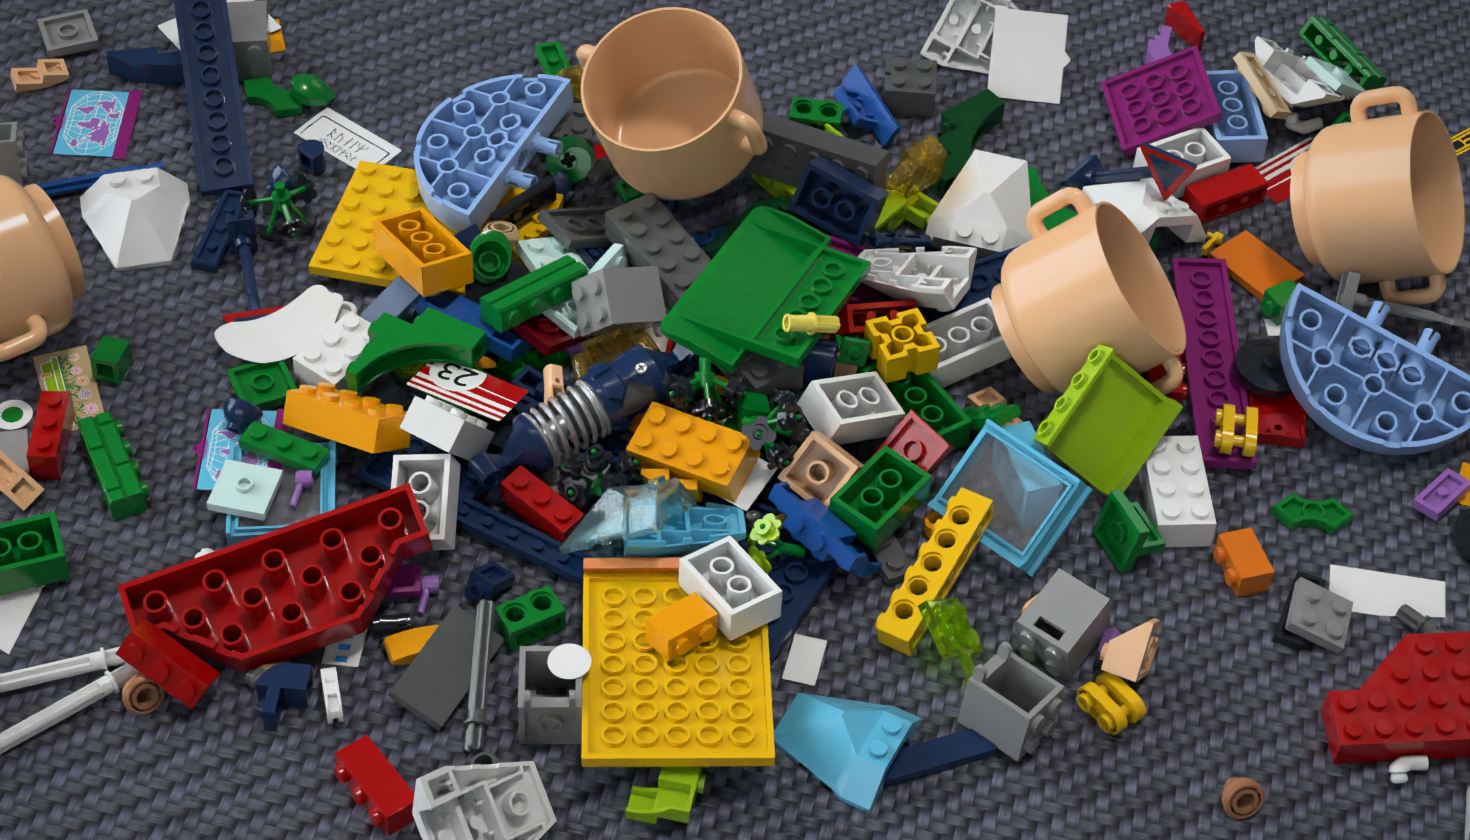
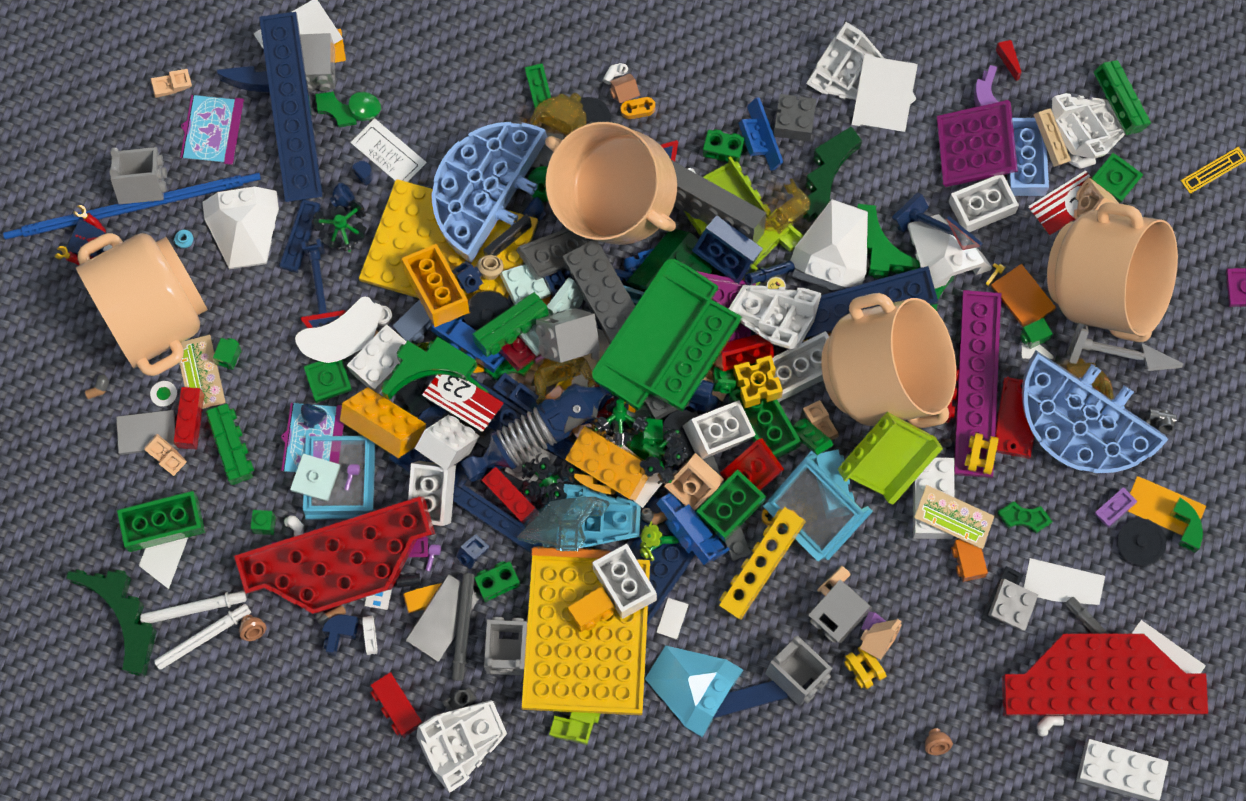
camera: 10 degrees right, 25 degrees up
light grey plate [37,9,100,58] -> none
red brick [115,618,220,710] -> none
green plate [238,420,331,477] -> none
green hat [469,230,512,284] -> none
light nougat bar [543,364,565,413] -> none
white sticker [547,644,591,679] -> none
light yellow axle [782,312,841,335] -> none
clear neon green plate [918,598,984,688] -> none
green bracket [1092,489,1166,573] -> none
red brick [1183,163,1269,224] -> none
black wheel [1233,339,1293,399] -> none
light aqua plate [1305,56,1366,98] -> none
none -> green brick [251,510,276,535]
none -> sticker [914,485,994,549]

